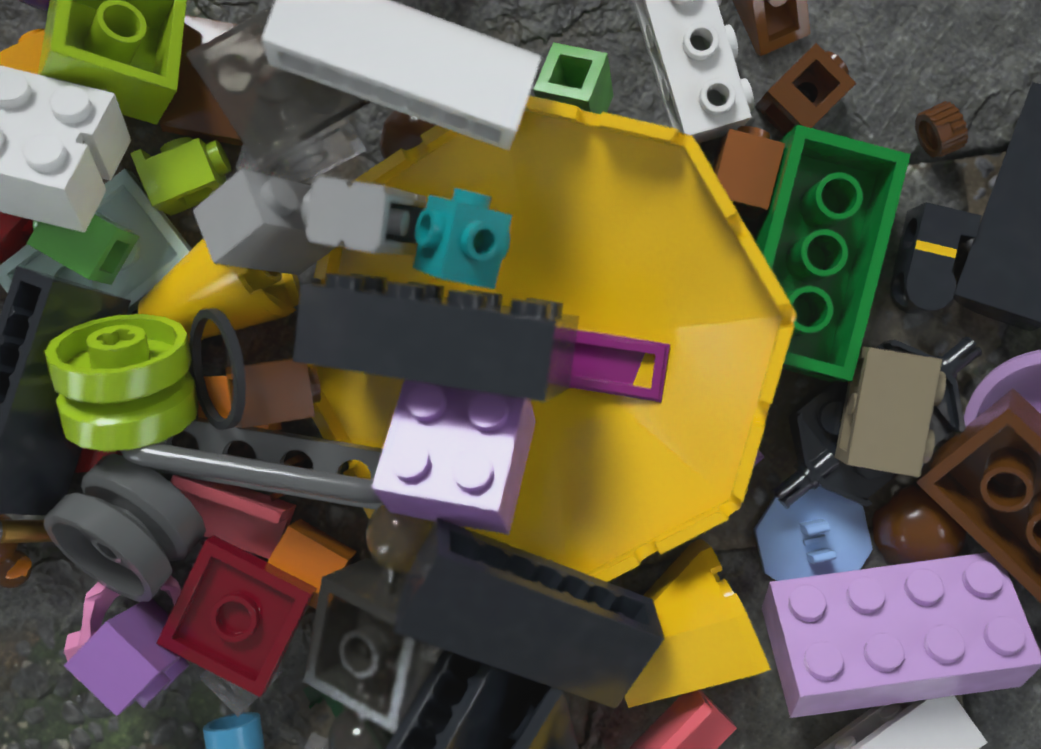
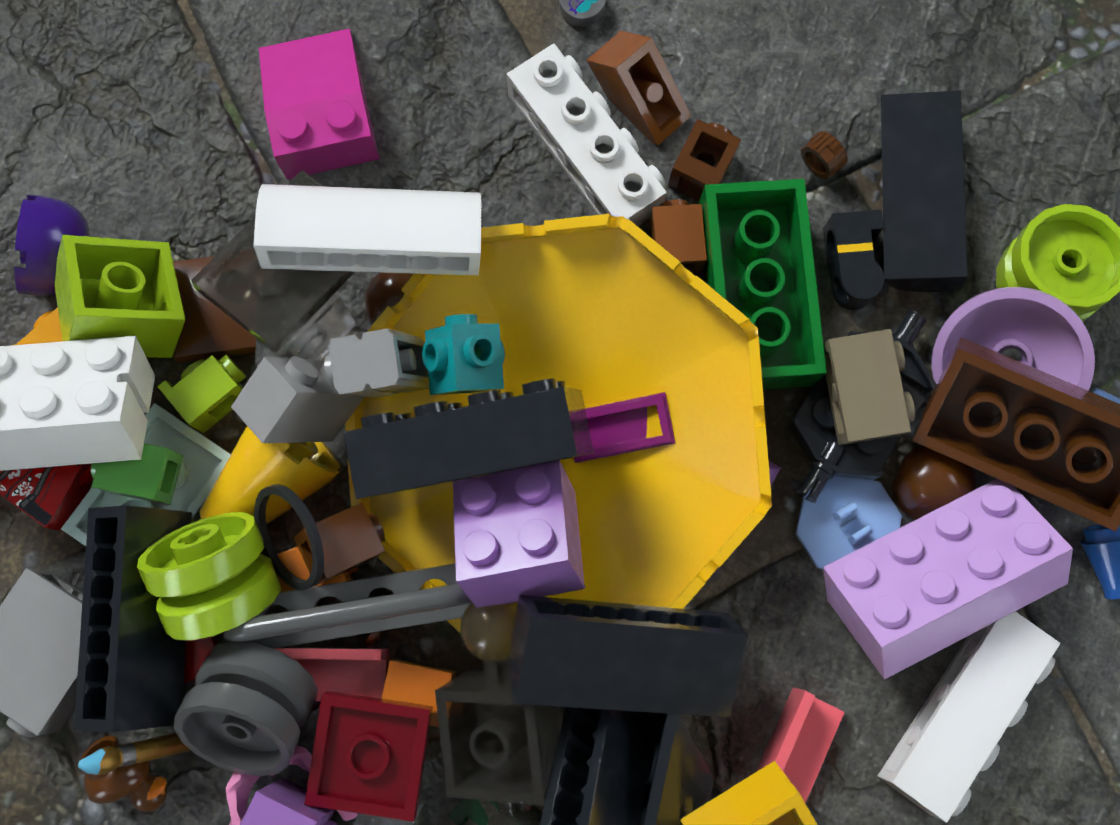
camera: 20 degrees left, 10 degrees down
bright green brick [533,42,614,114] -> none
yellow slope [624,539,770,708] -> none

